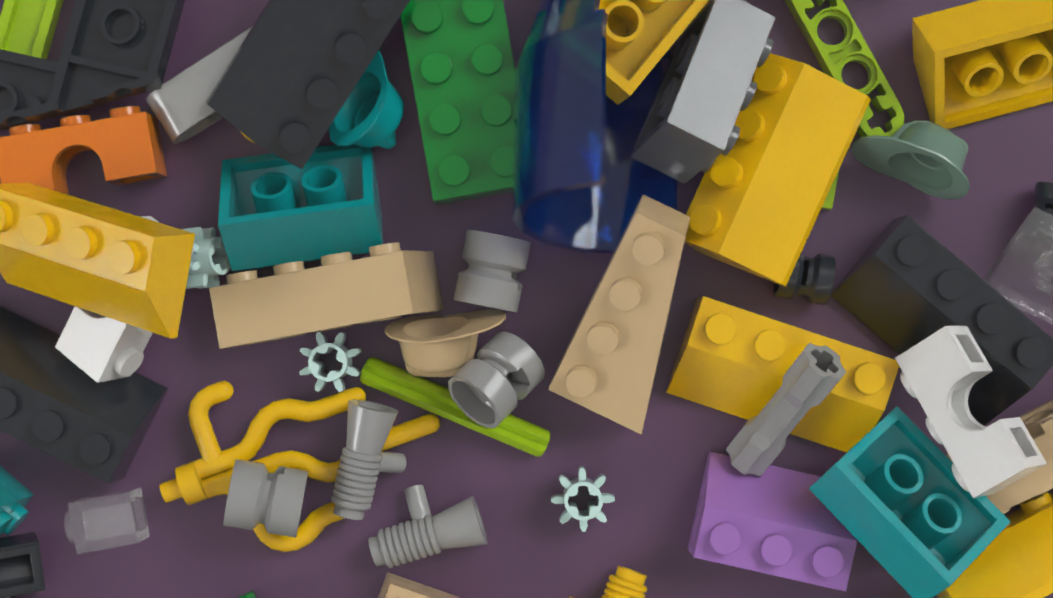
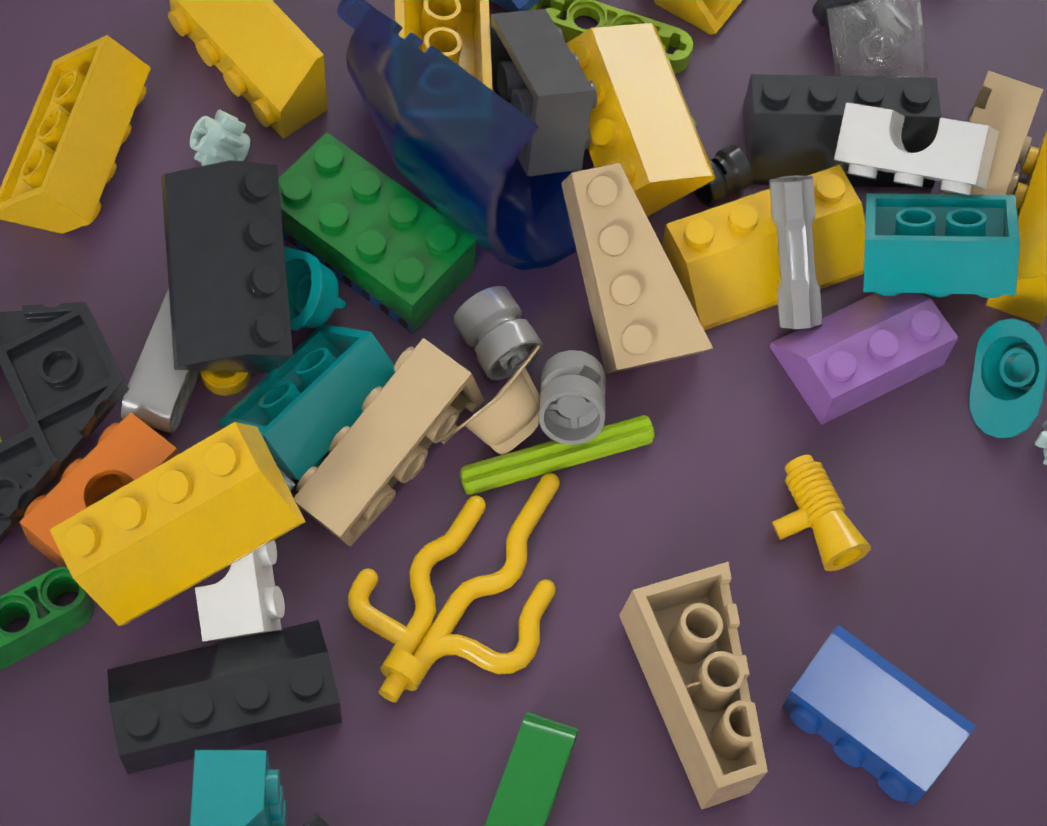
camera: 45 degrees left, 25 degrees down
clear brick [64,487,150,554] -> none
light grey wheel [223,459,308,538] -> none
light aqua gear [299,332,362,392] -> none
light grey piece [331,399,407,520] -> none
light grey piece [368,484,488,569] -> none
light aqua gear [551,466,615,532] -> none
sand green piece [851,121,970,200] -> none

